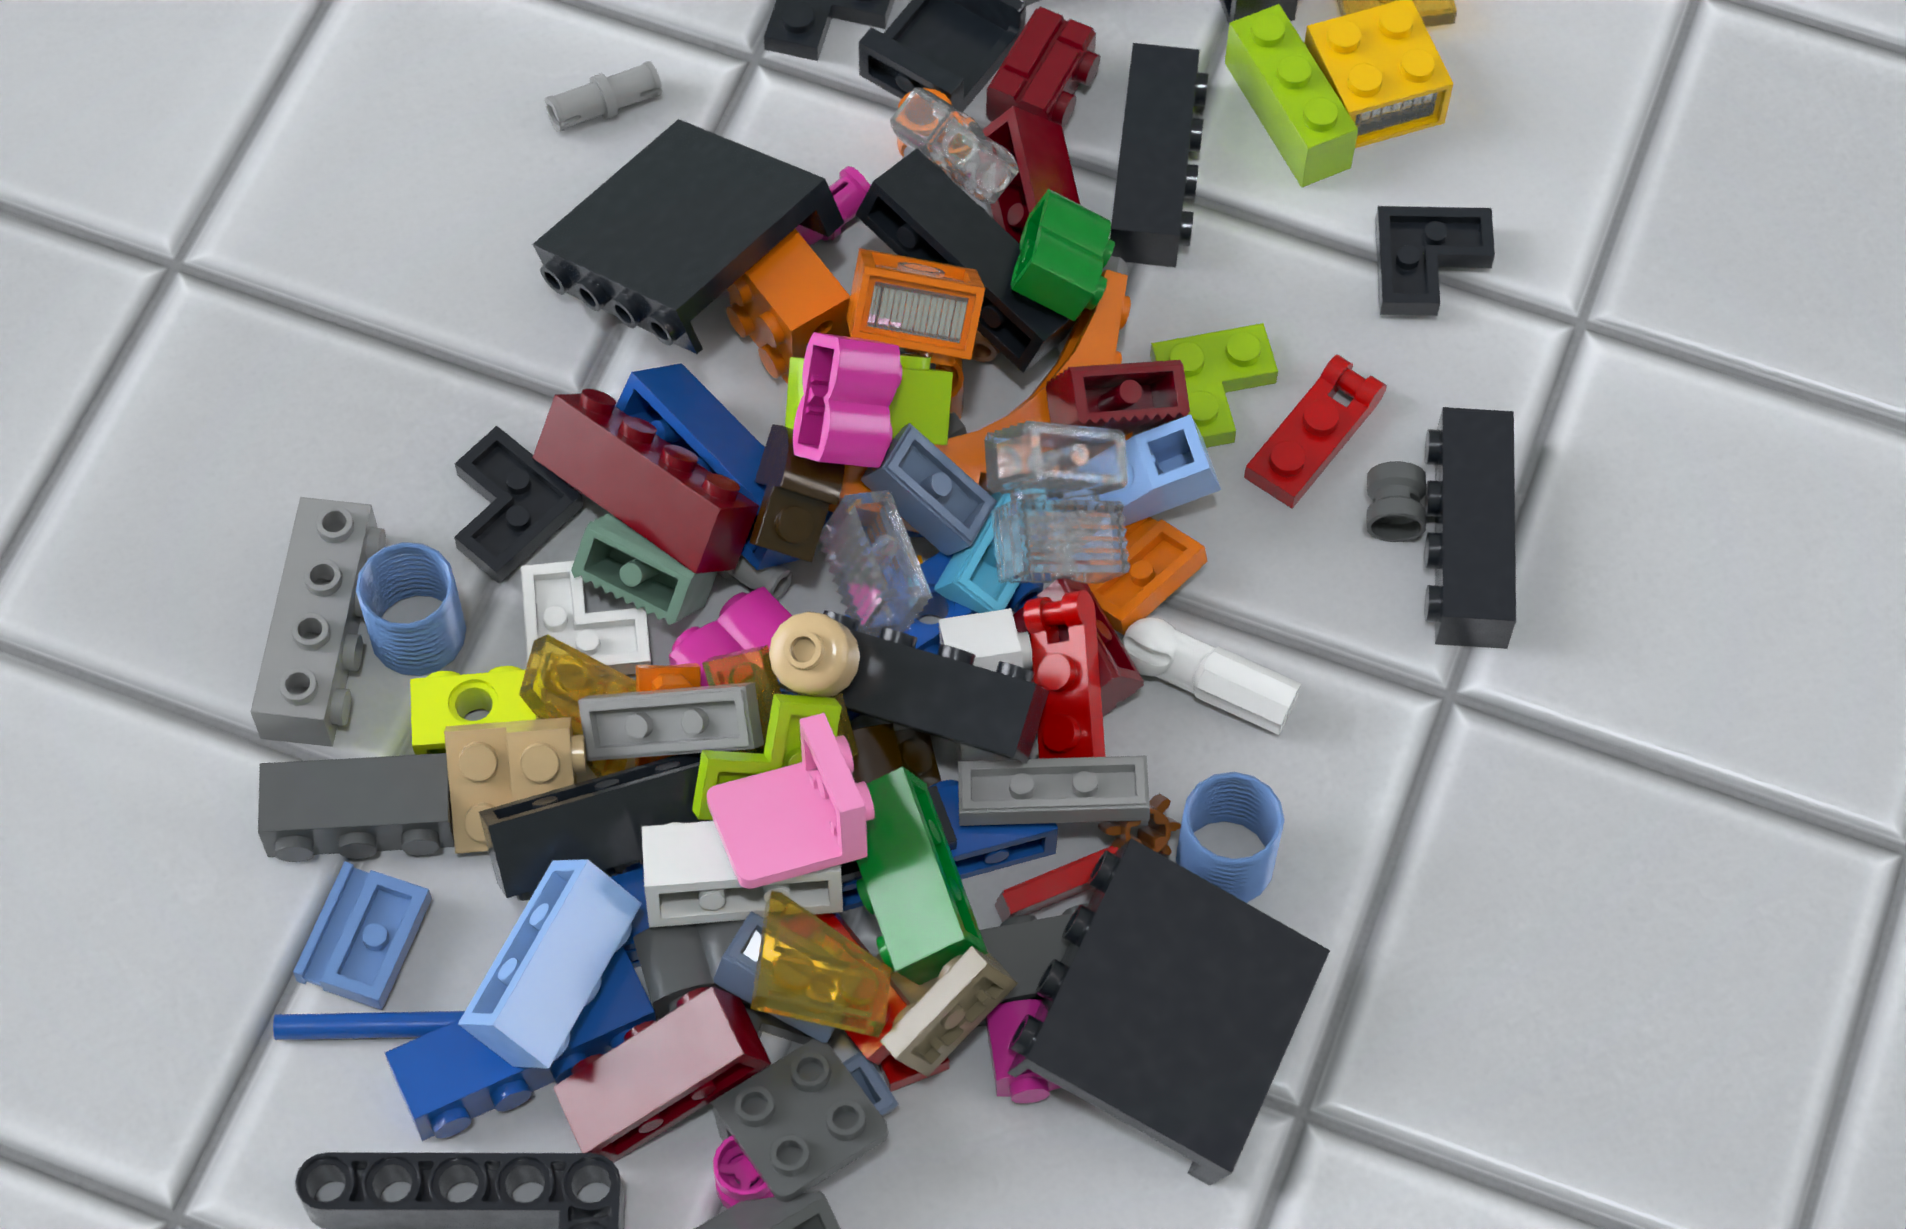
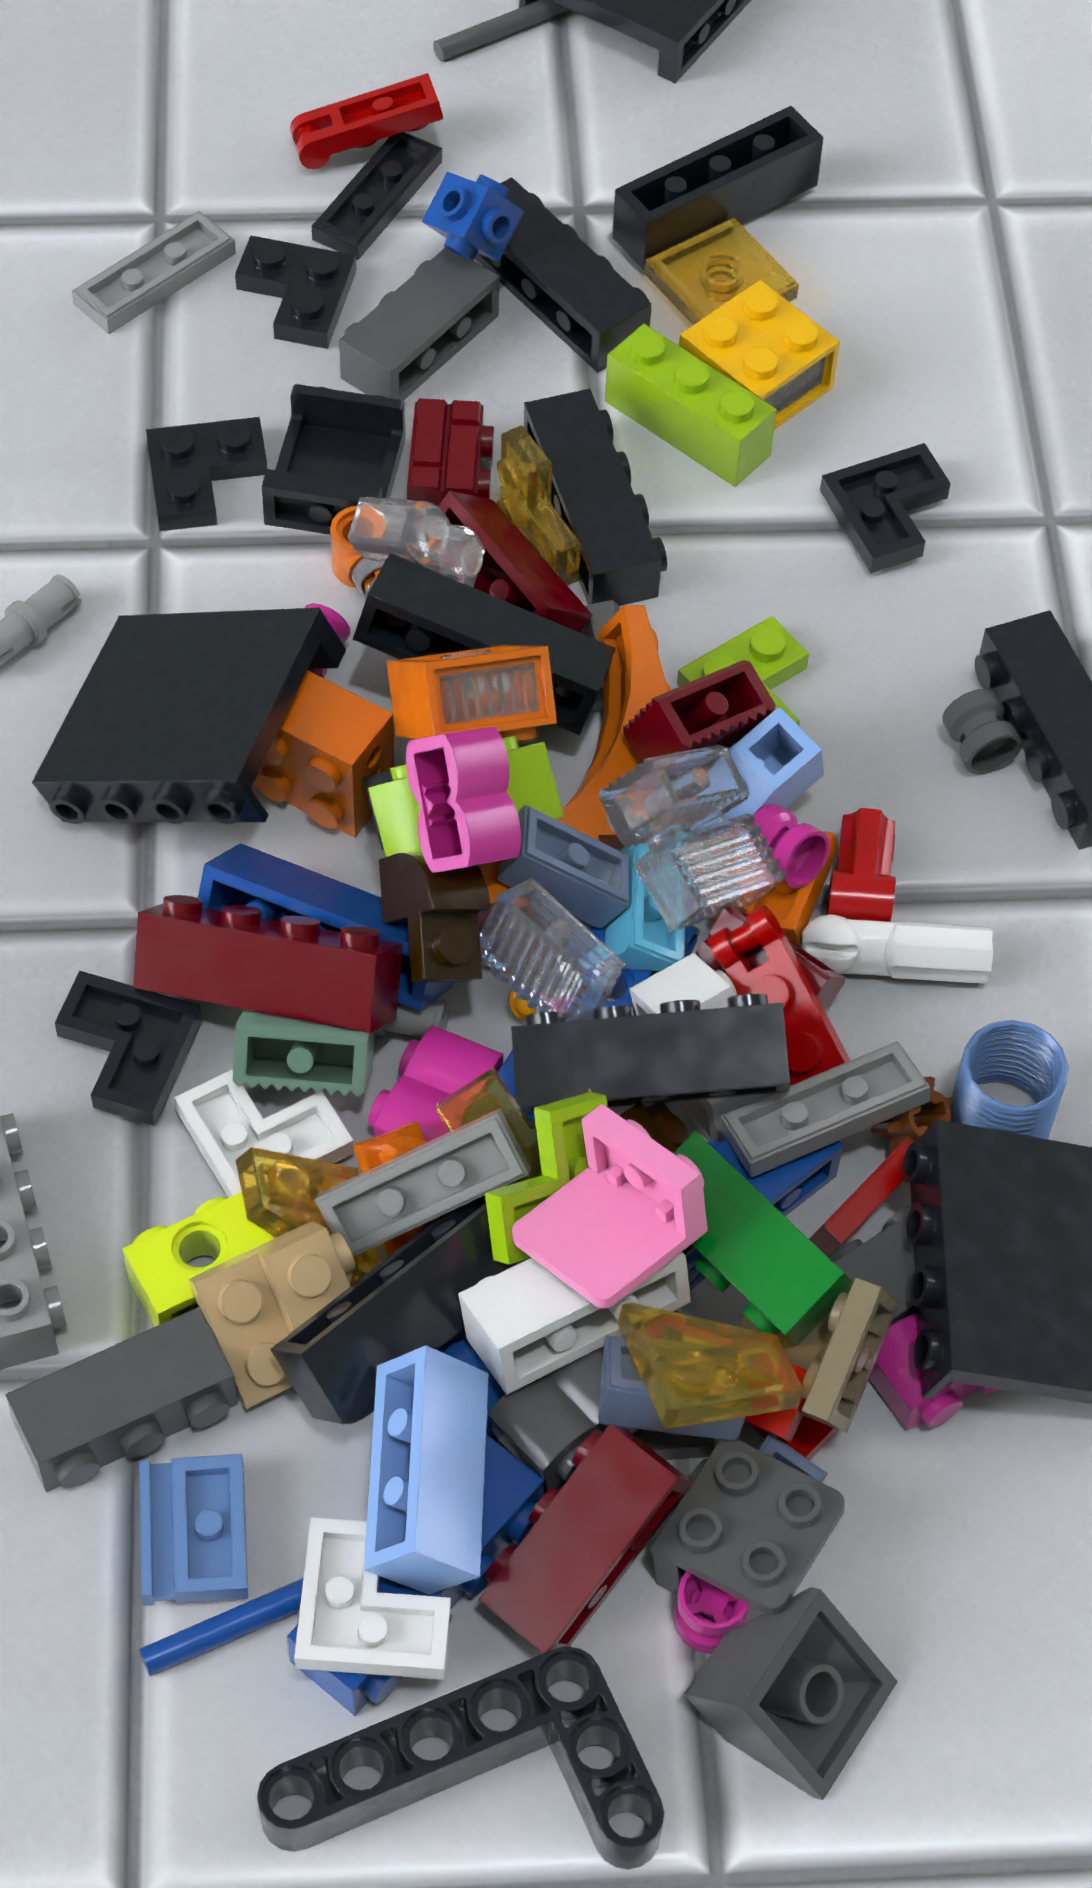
camera: 25 degrees left, 5 degrees down
medium blue piece [356,542,466,676] -> none
tan head [769,611,860,697] -> none
green brick [1011,188,1115,321] -> none
red plate [1244,354,1387,509] -> none
none -> white plate [294,1517,451,1680]
none -> clear yellow plate [496,425,581,586]
none -> dark pink wheel [740,804,830,888]
none -> red piece [826,808,896,922]

